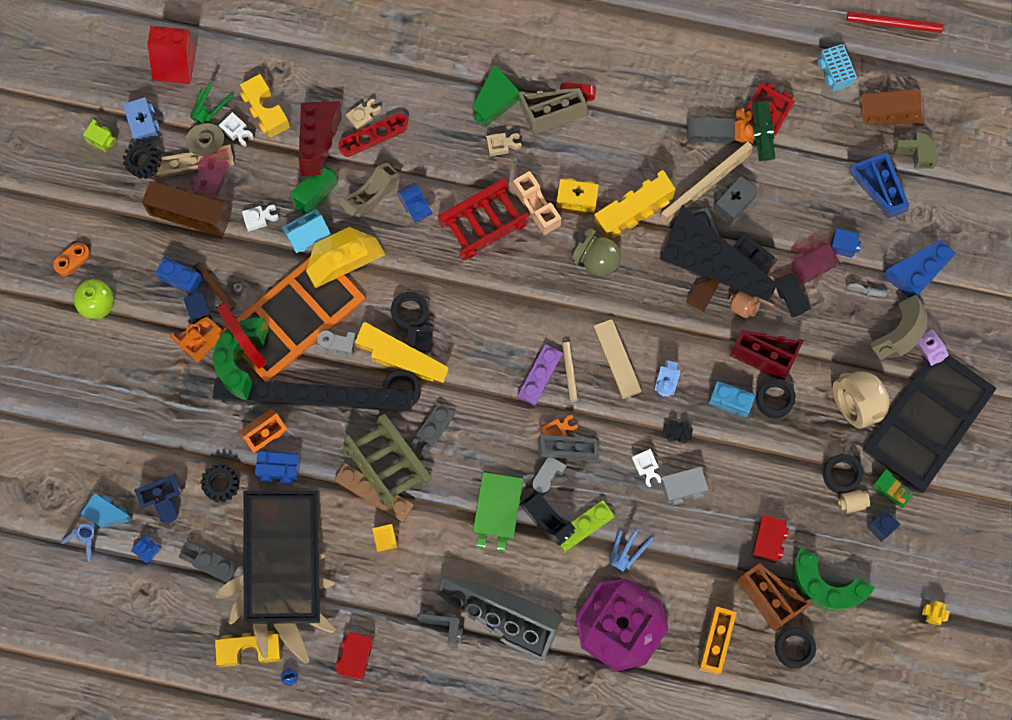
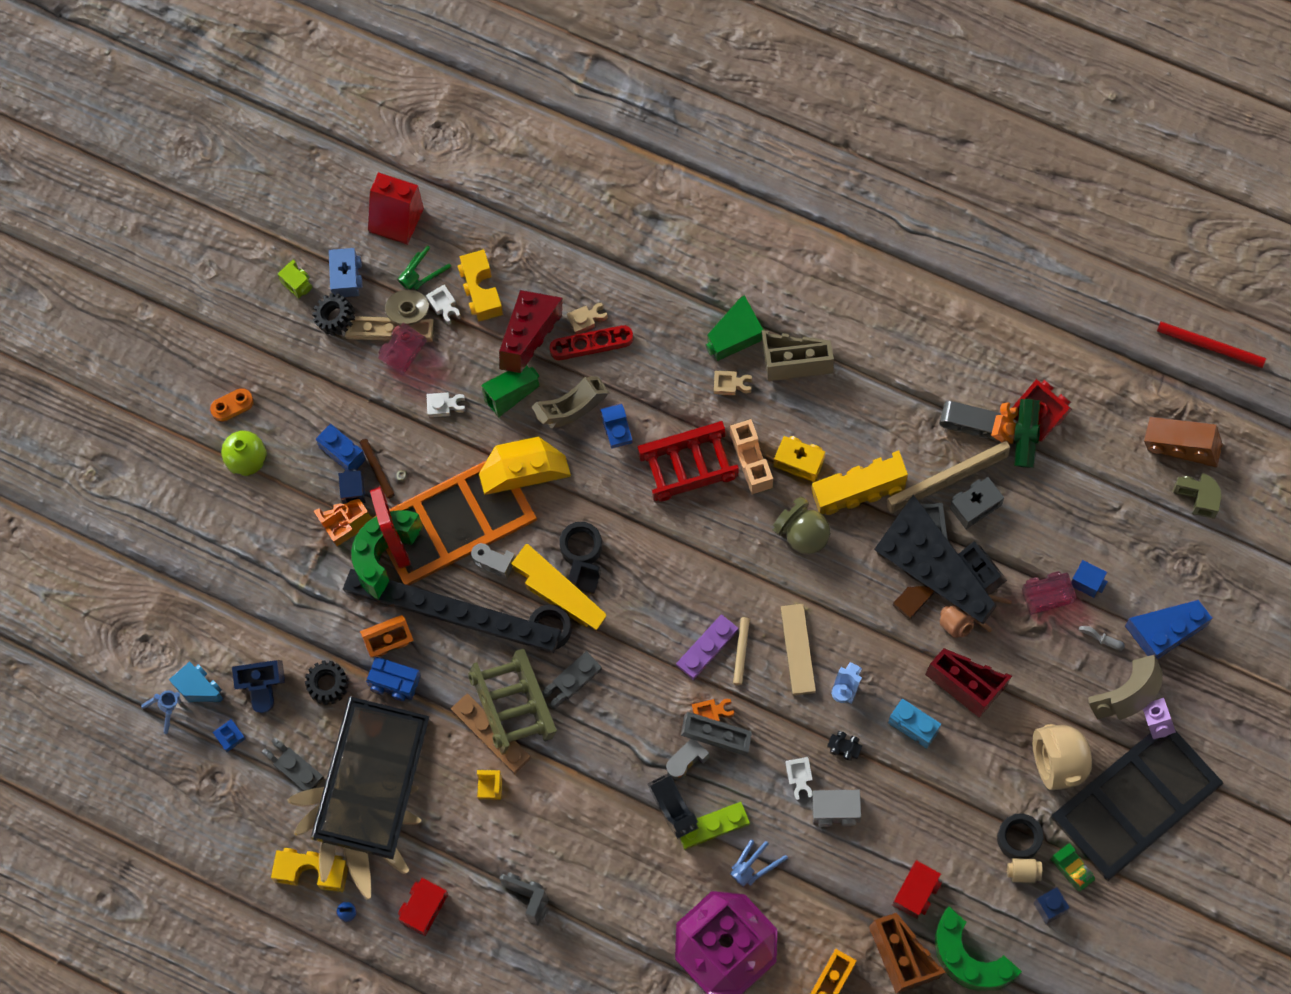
camera: 20 degrees right, 5 degrees down
reddish brown brick [142,181,231,237] -> none
medium azure brick [282,209,331,253] -> none
dark grey wedge [437,576,563,661] -> none
bright green tile [473,472,523,552] -> none
red beam [560,82,596,101] -> none
black tyre [756,378,796,418] -> none
black slope [775,273,811,317] -> none
medium azure brick [818,44,857,92] -> none
blue wedge [849,152,909,218] -> none

